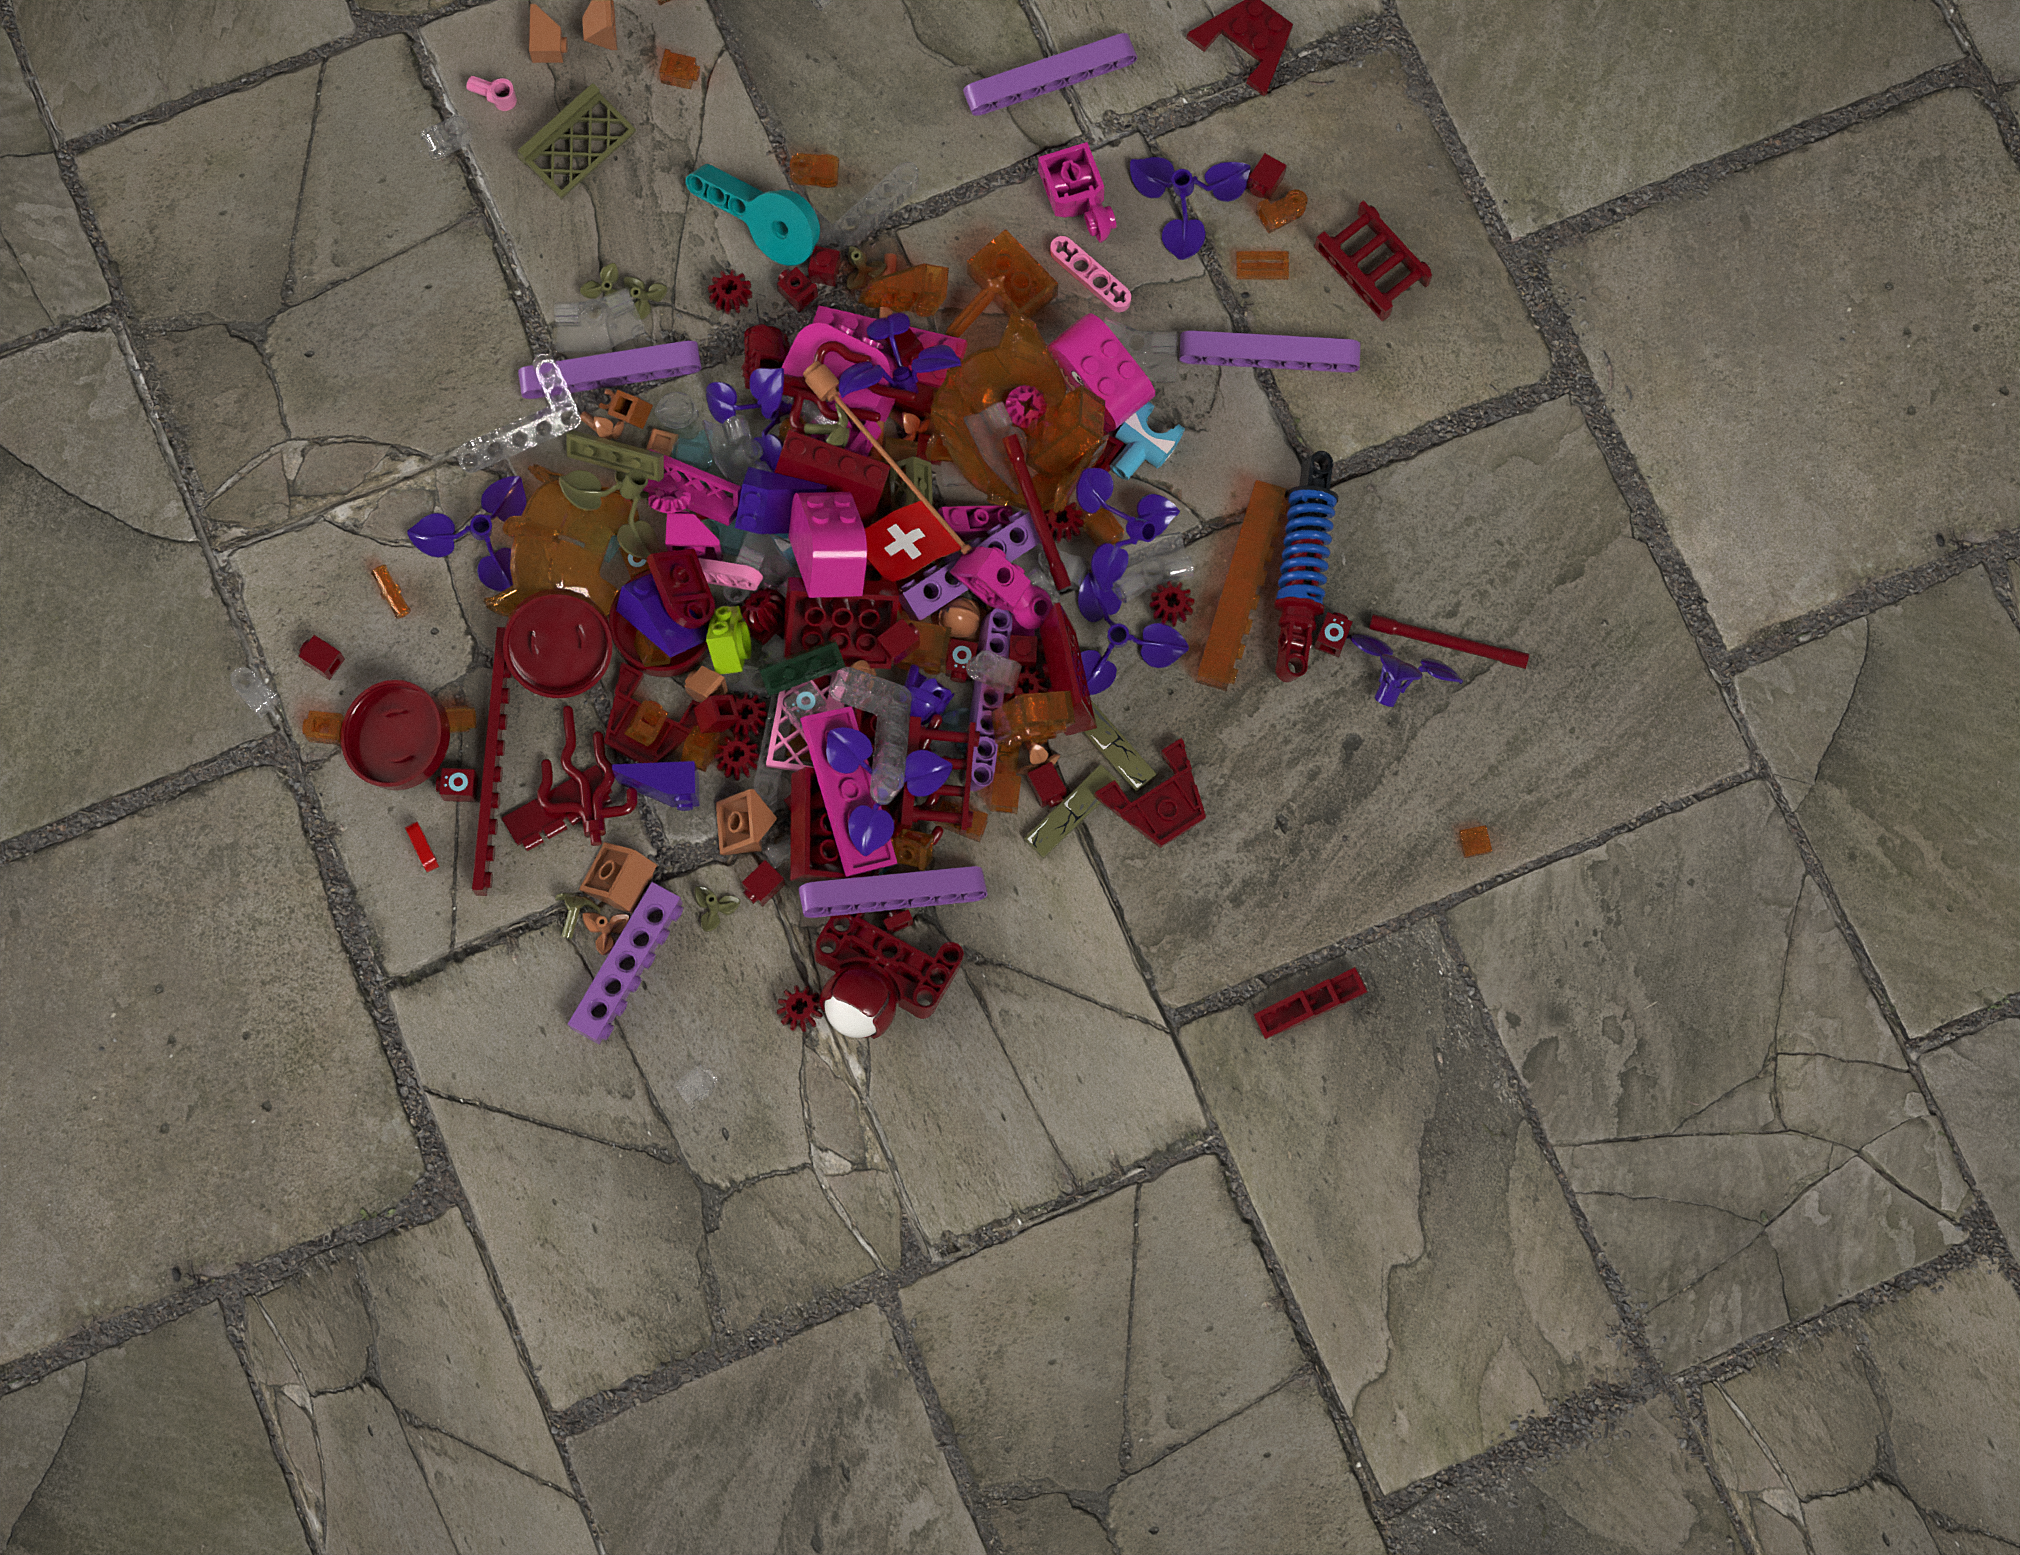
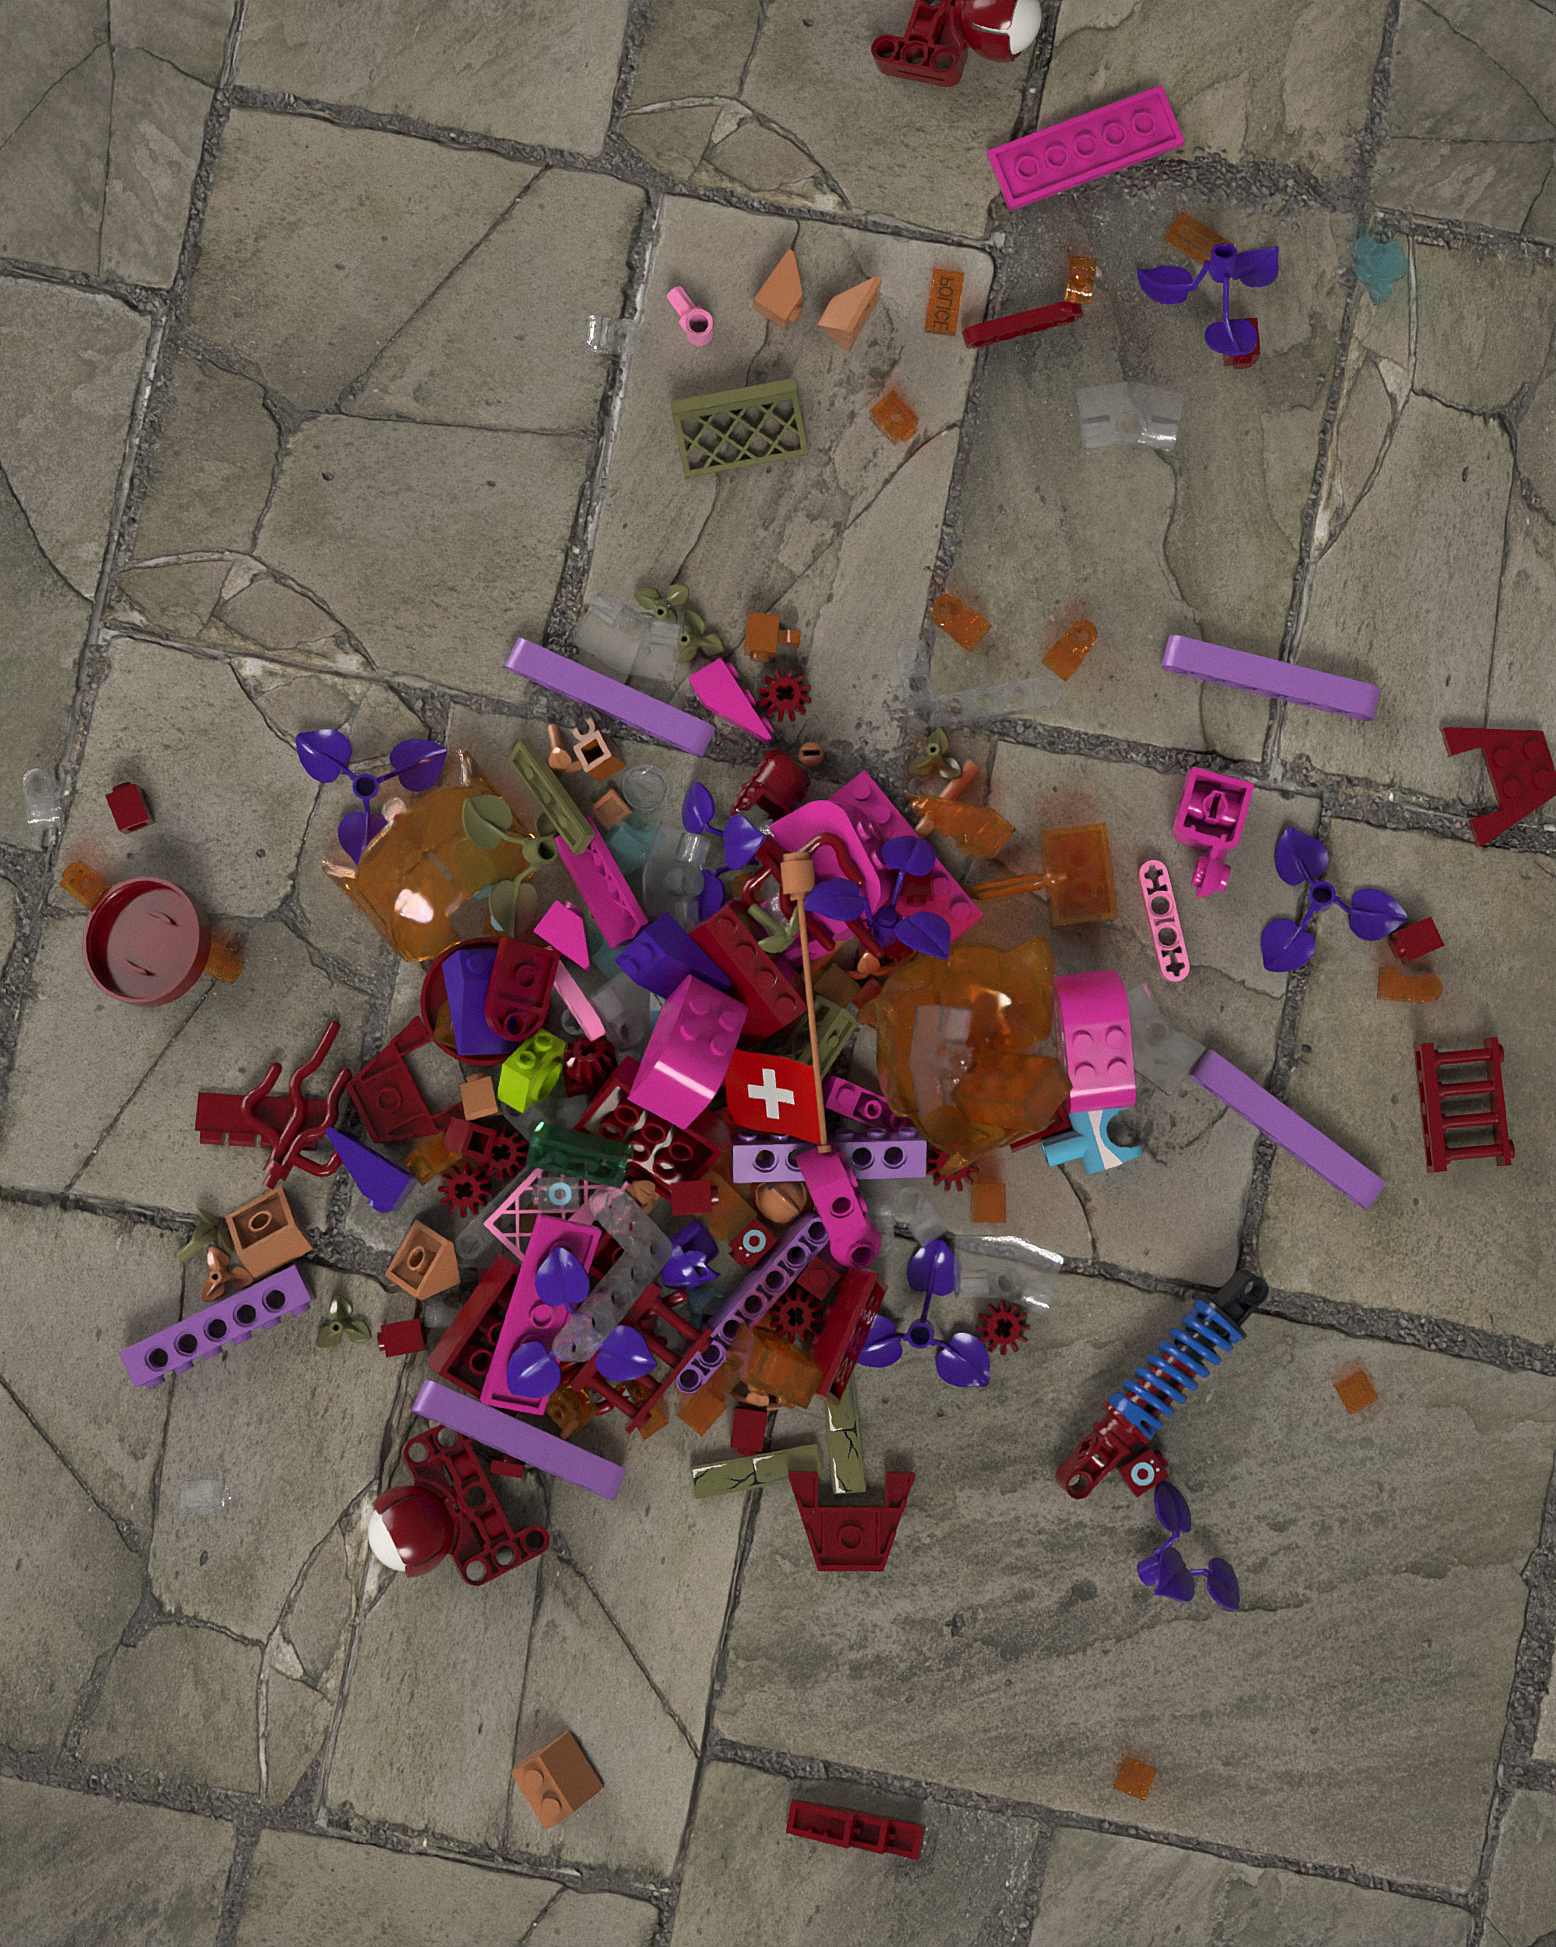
camera: 35 degrees right, 10 degrees up
clear orange pin [371,565,411,619] -> none
red beam [405,821,440,873] -> none
dark red brick [436,768,478,802] -> none
clear beam [456,353,581,473] -> none
dark red plate [472,627,512,896] -> none
dark red piece [503,588,613,698] -> none
clear orange brick [624,700,668,747] -> none
dark pink gear [648,486,691,513] -> none
teal beam [686,164,820,266] -> none
dark red brick [777,267,818,312] -> none
dark red gear [777,985,823,1032] -> none
dark red brick [808,246,841,287] -> none
clear piece [966,650,1022,693] -> none
dark red piece [1001,434,1072,591] -> none
dark pink gear [1005,385,1047,428] -> none
dark purple plant [1076,468,1180,592] -> none
clear orange brick [1196,480,1289,691] -> none
clear orange tile [1236,251,1289,280] -> none
dark red piece [1369,614,1529,669] -> none
none -> nougat slope [511,1730,604,1830]
none -> dark pink slope [688,657,774,745]
none -> dark orange brick [744,612,801,662]
none -> nougat hinge [799,742,824,768]
none -> clear orange piece [1041,620,1097,682]
none -> clear orange tile [1333,1370,1379,1415]

